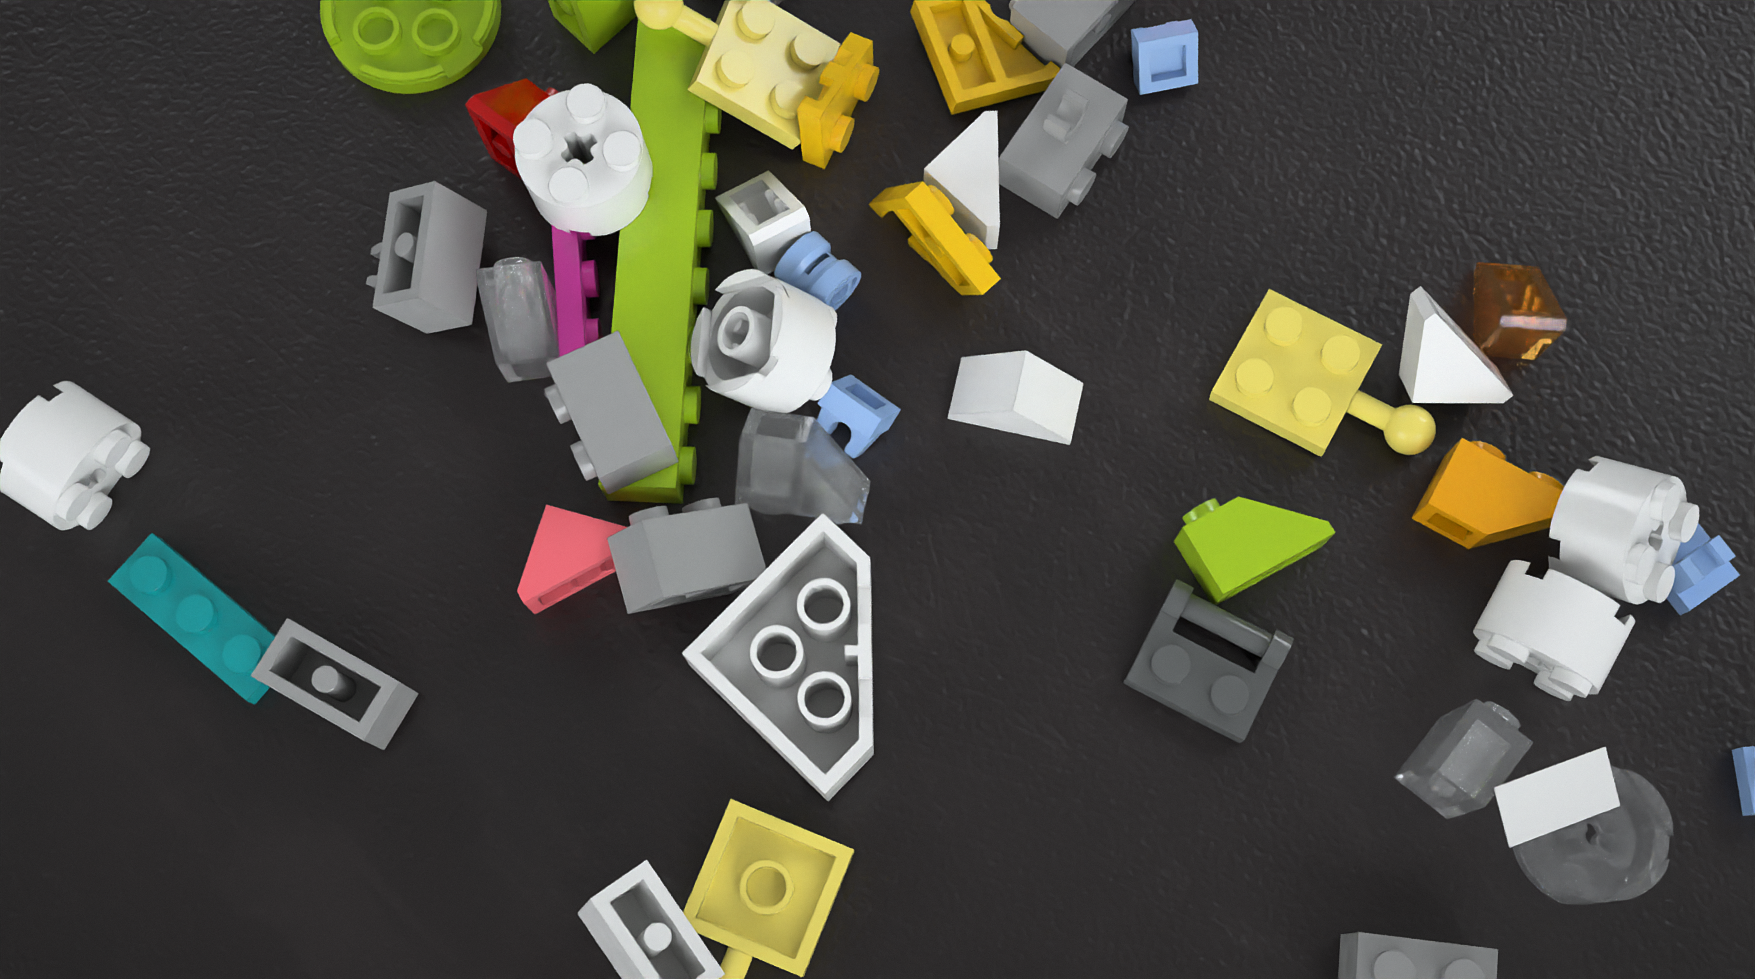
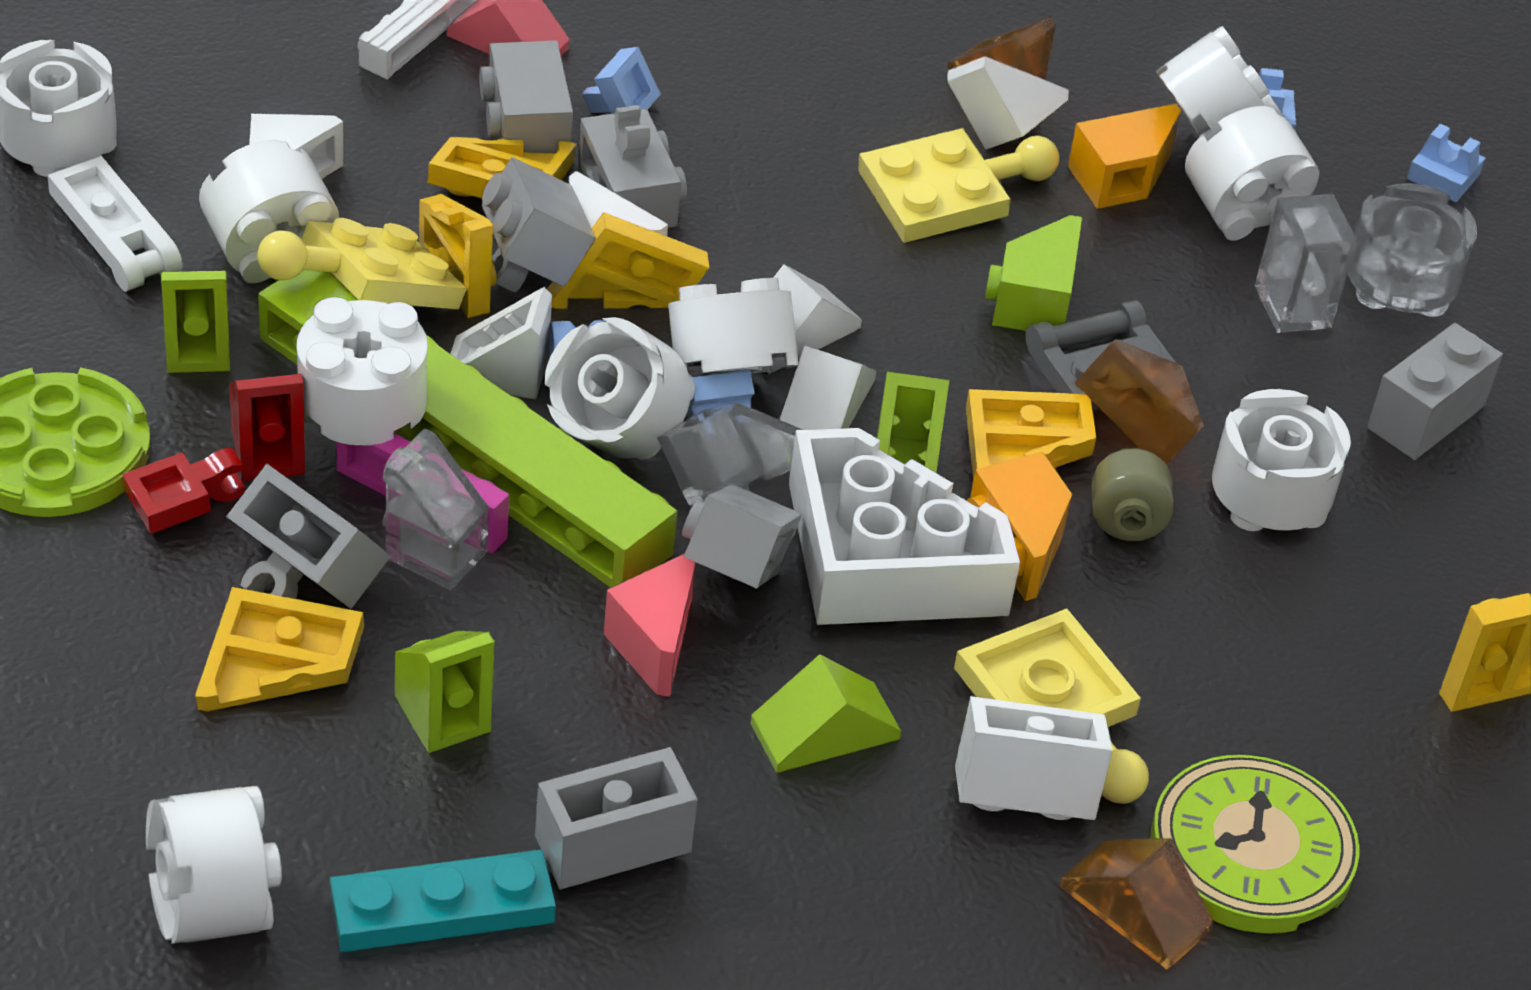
camera: 60 degrees left, 30 degrees down
light grey brick [544,331,679,494] -> none
white sticker [1494,747,1620,848] -> none
none -> red plate [122,448,246,534]
none -> yellow wing [195,587,364,712]
none -> lime slope [395,631,494,754]
none -> light grey brick [482,157,596,292]
none -> white brick [668,278,799,376]
none -> lime slope [750,654,901,773]
none -> white slope [776,345,876,443]
none -> lime slope [877,372,949,473]
none -> yellow wing [966,389,1096,480]
none -> light orange slope [967,452,1072,601]
none -> clear orange slope [1075,339,1204,465]
none -> olive head [1092,448,1174,542]
none -> white brick [1212,389,1351,531]

